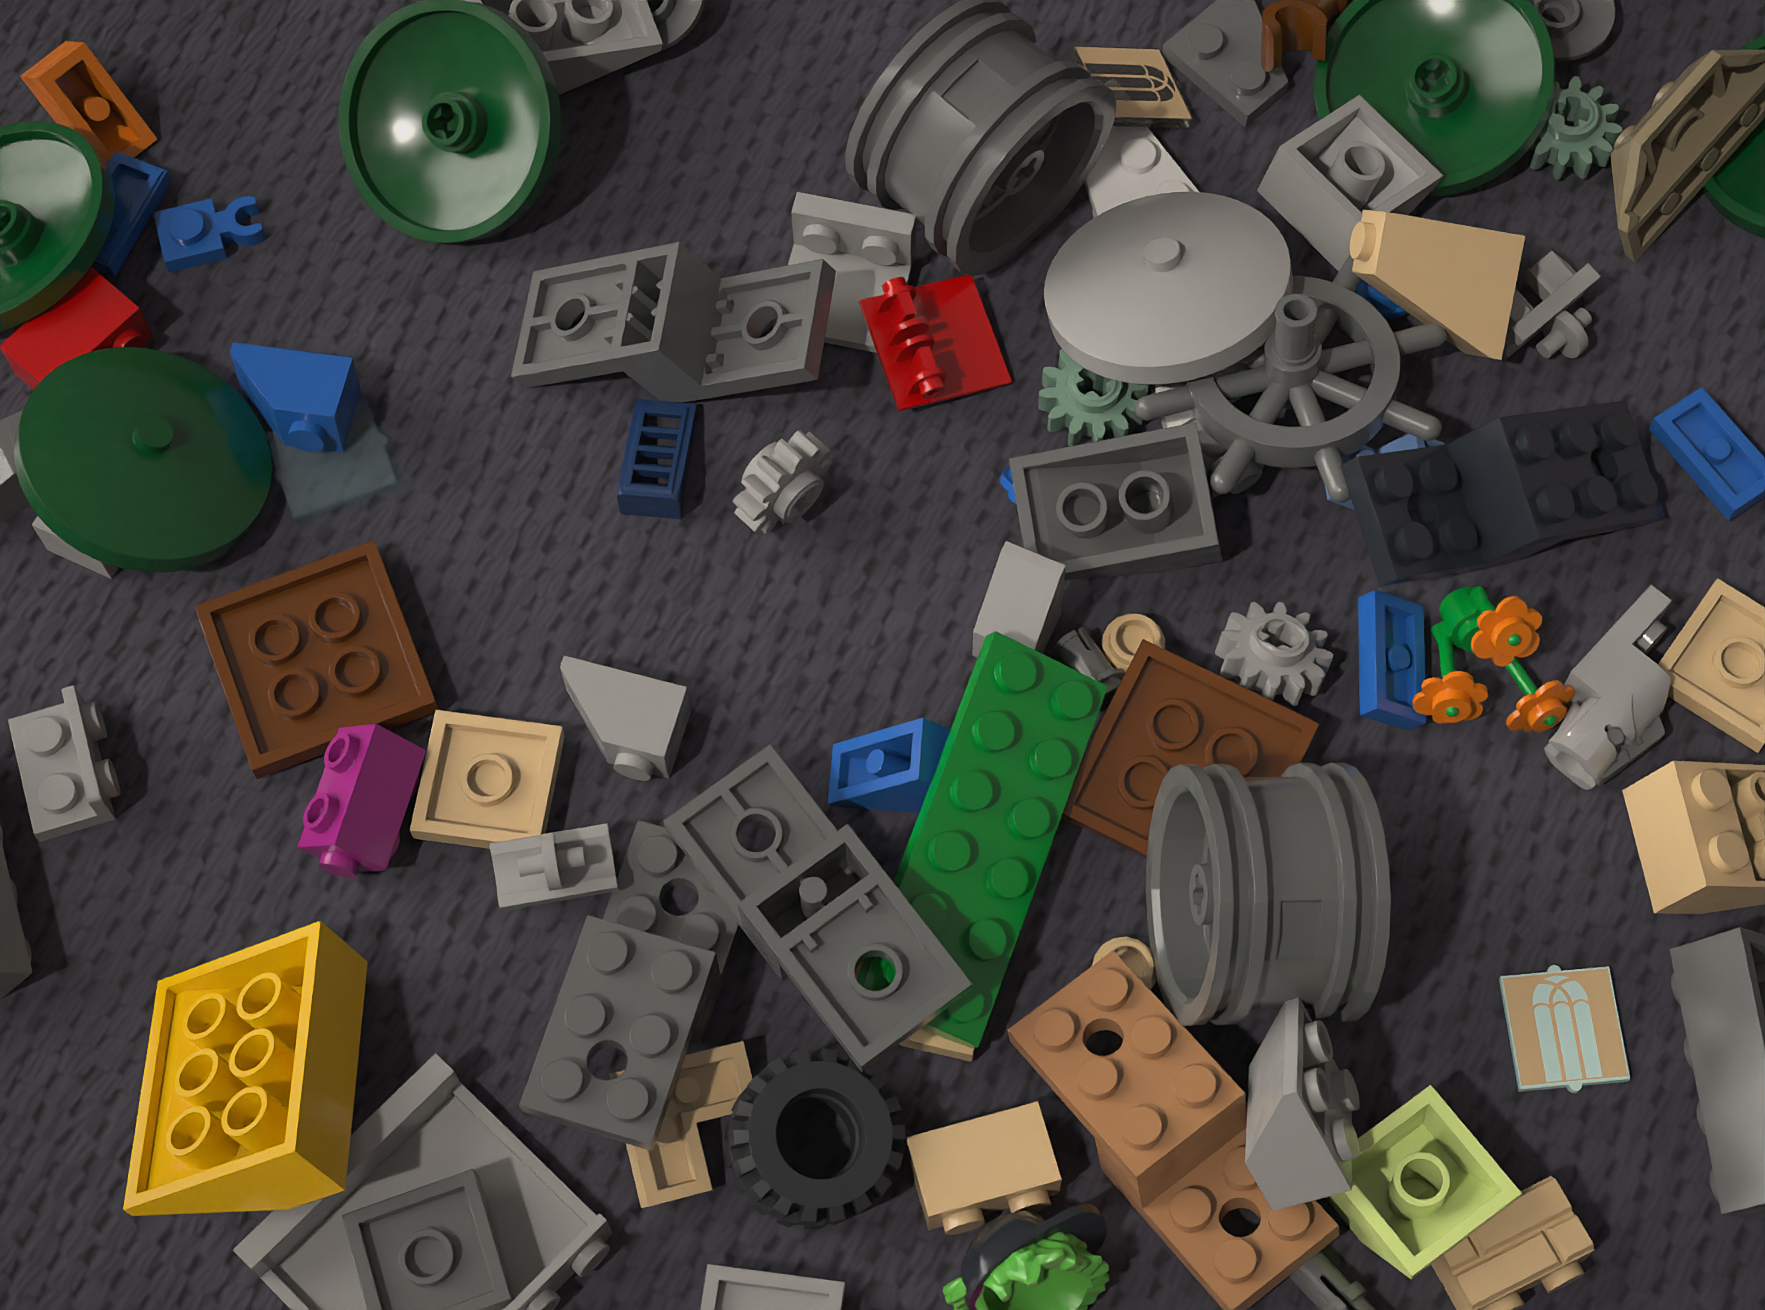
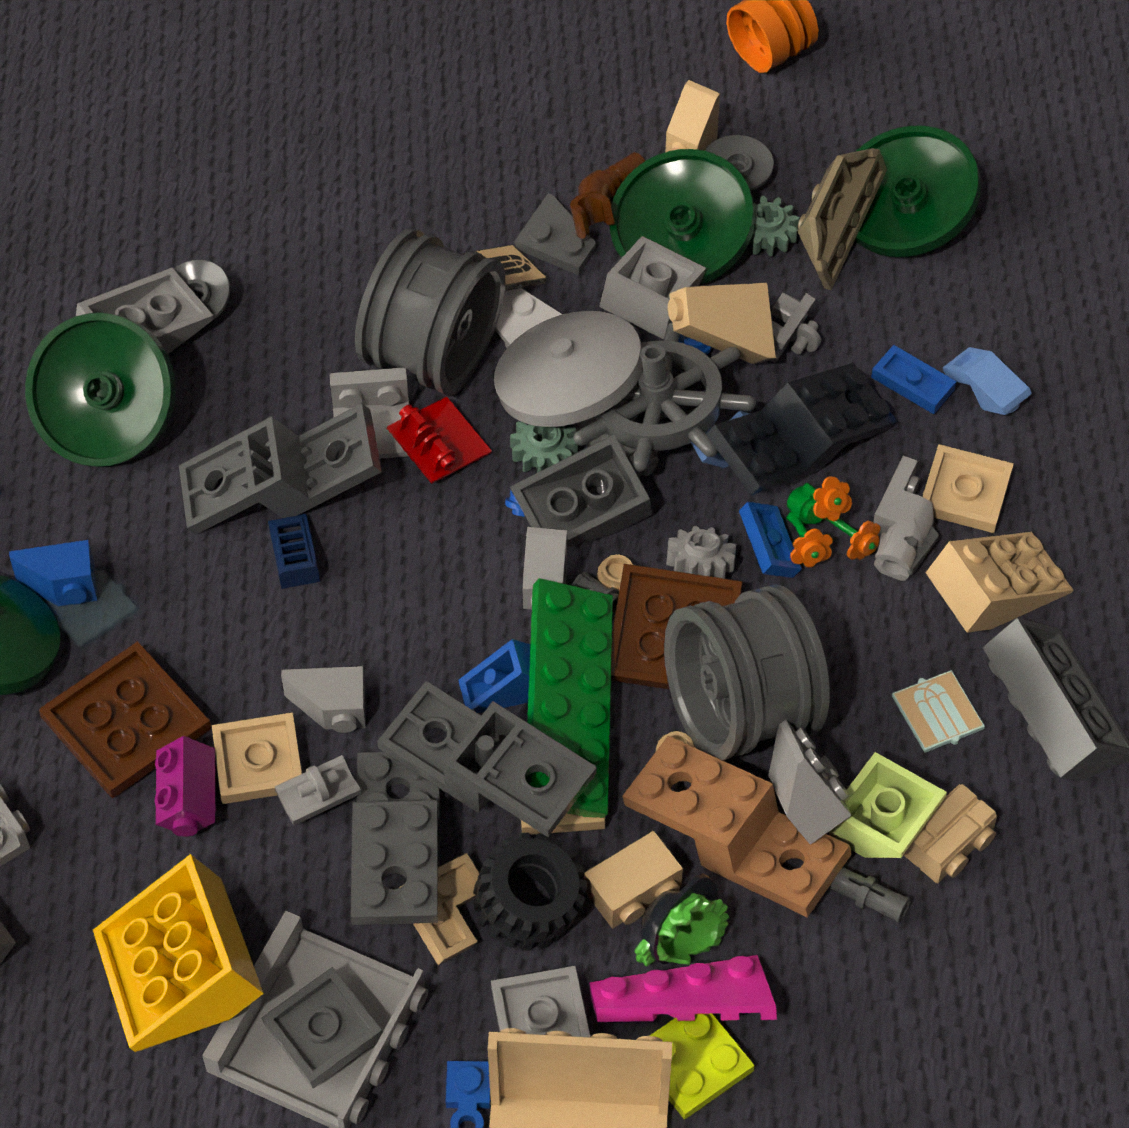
camera: 20 degrees left, 10 degrees down
light grey gear [733,430,832,534] -> none

